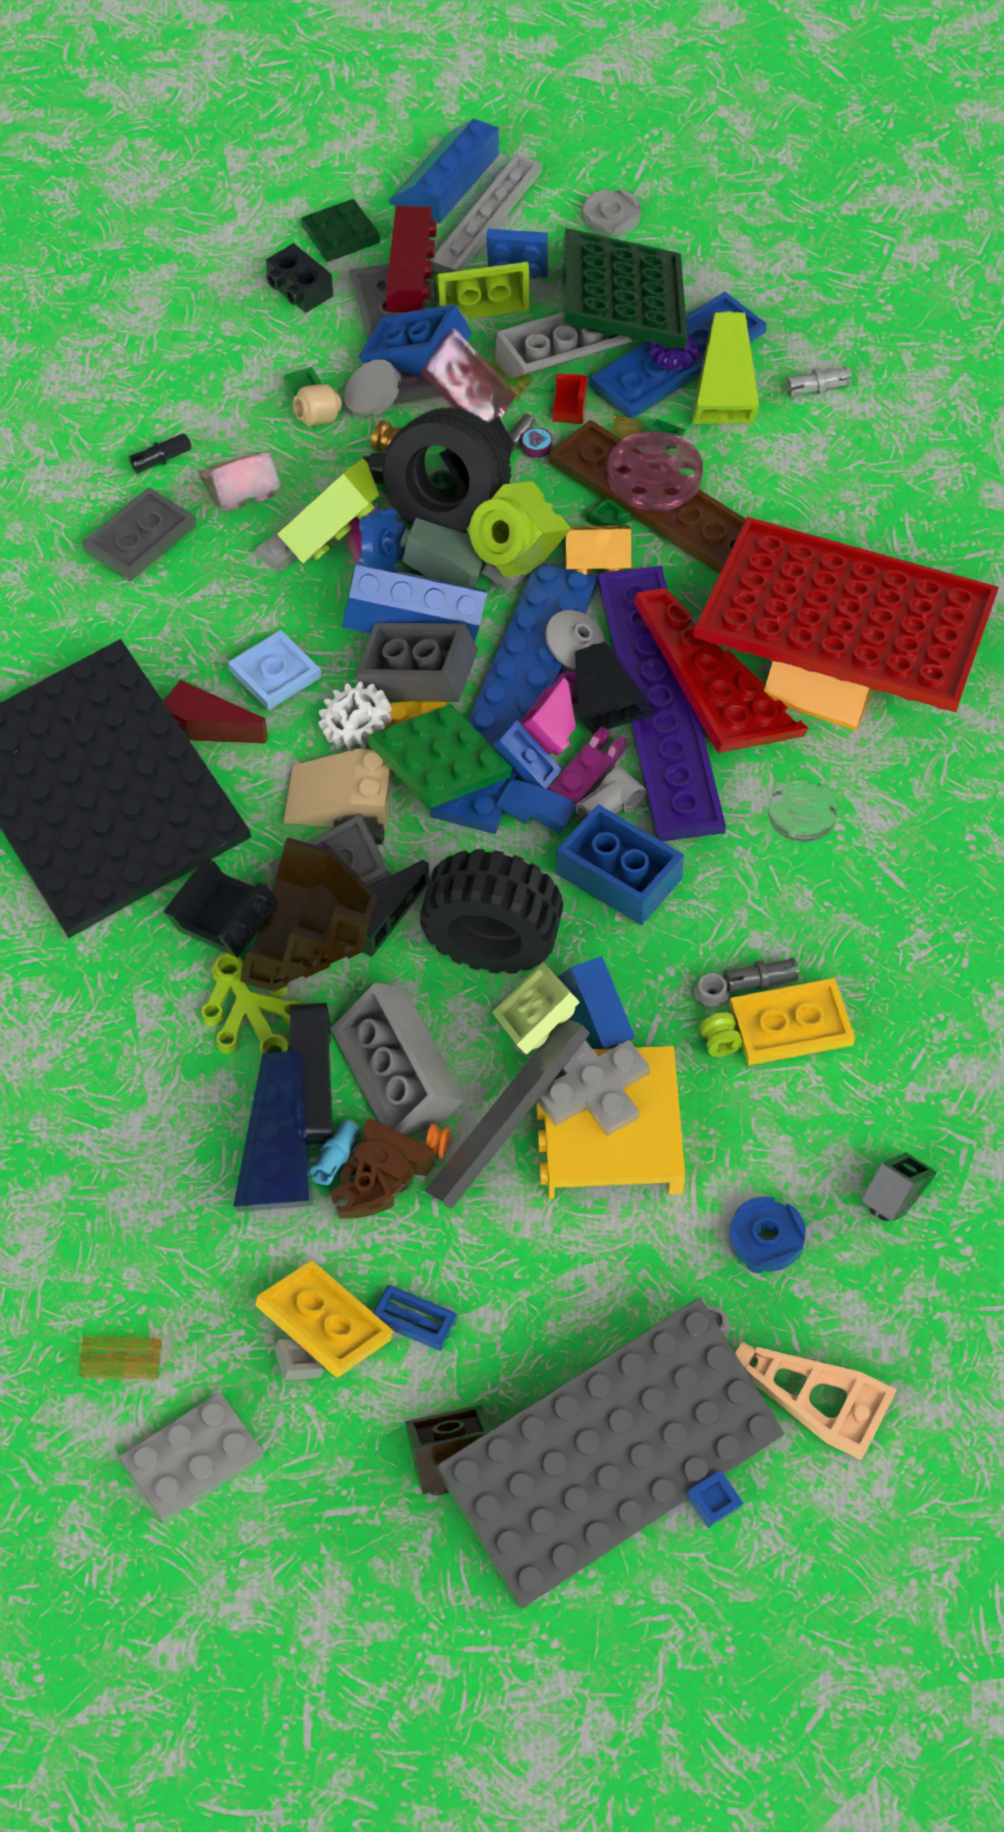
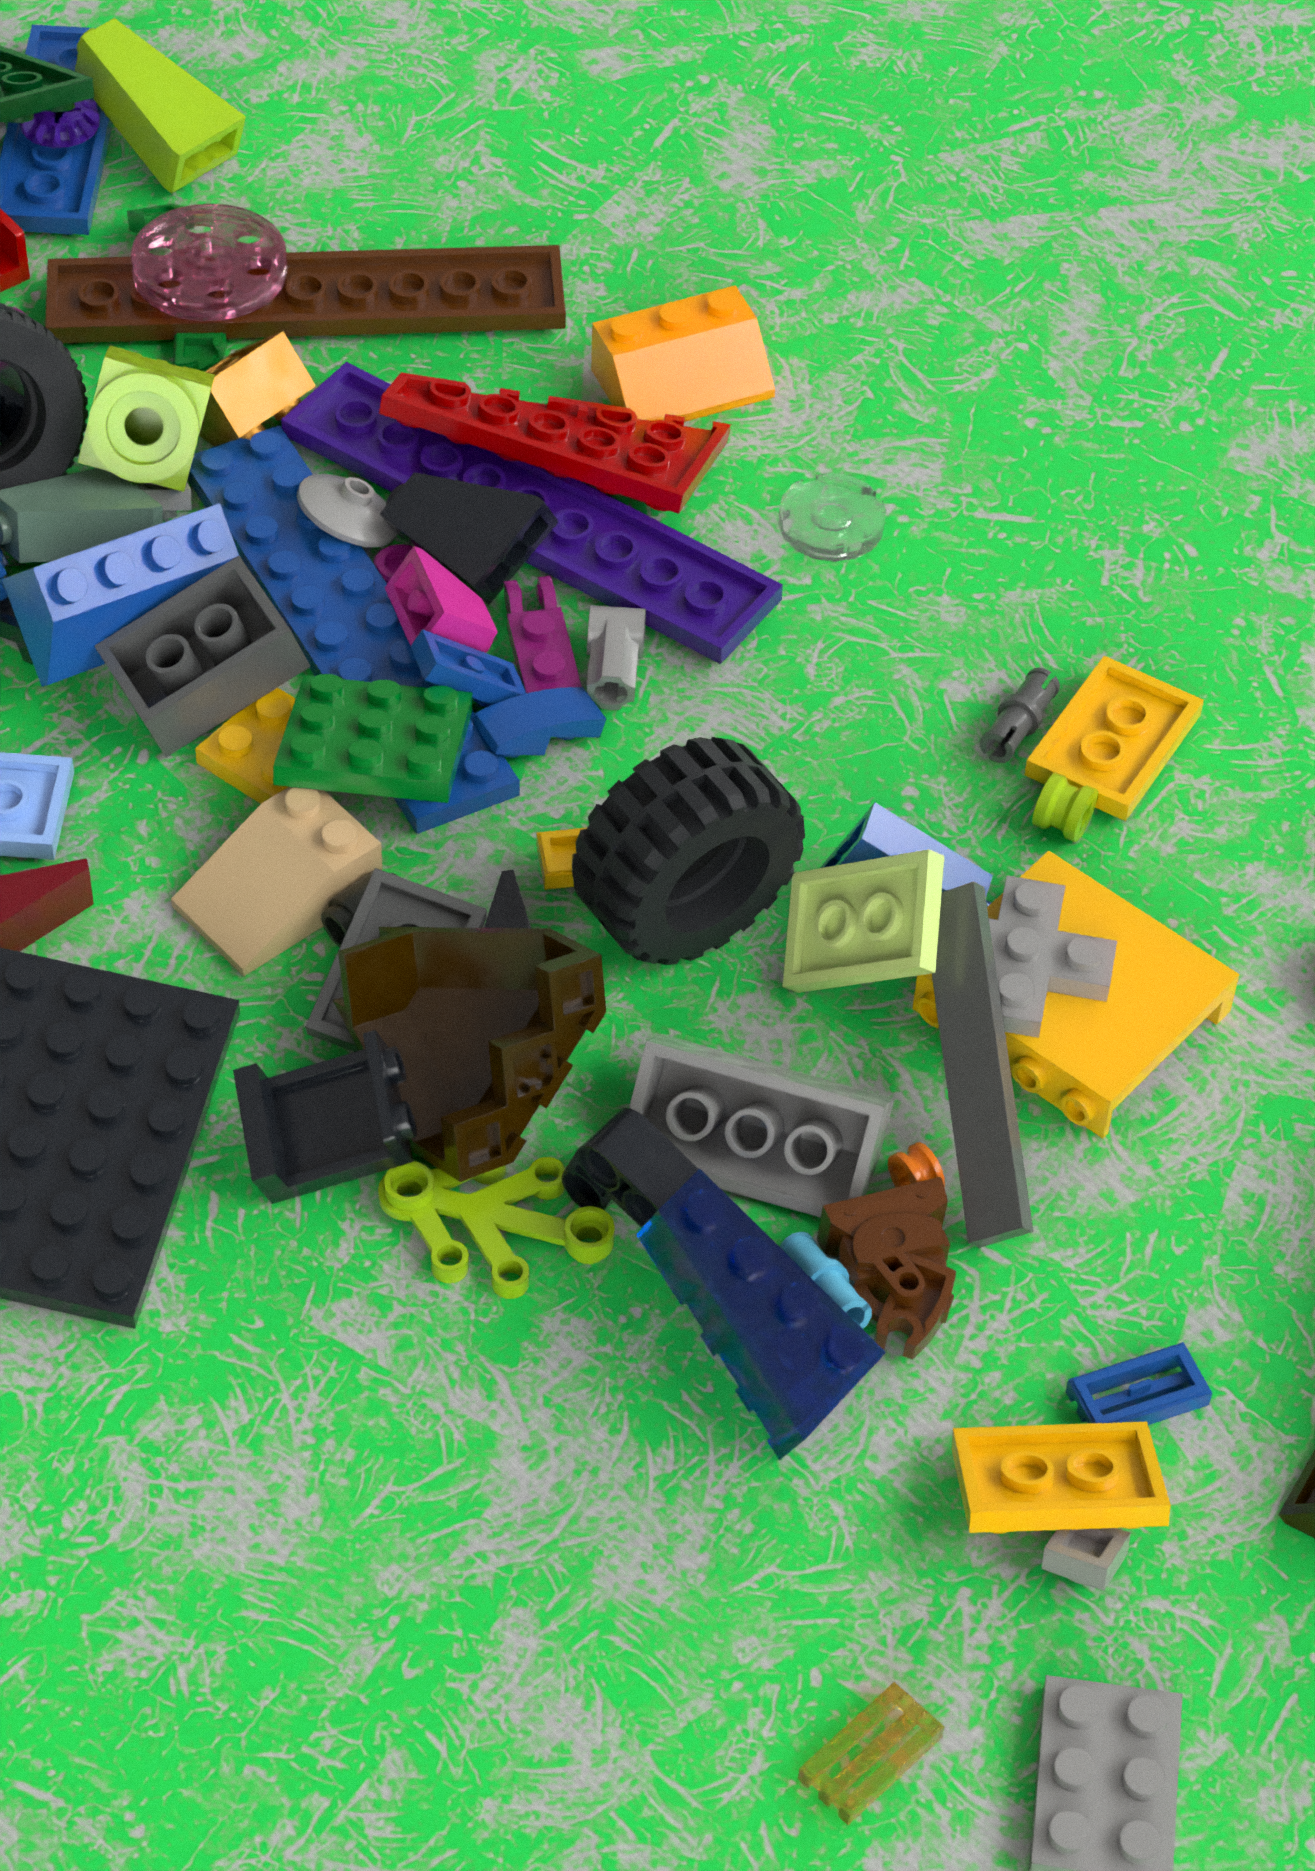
camera: 50 degrees left, 5 degrees down
white gear [319,682,392,751] -> none
blue brick [556,804,684,925] -> none
clear yellow tile [613,415,644,449] -> none
red plate [693,517,999,712] -> none
light grey plate [694,973,730,1008] -> none
light grey pin [786,366,851,397] -> none

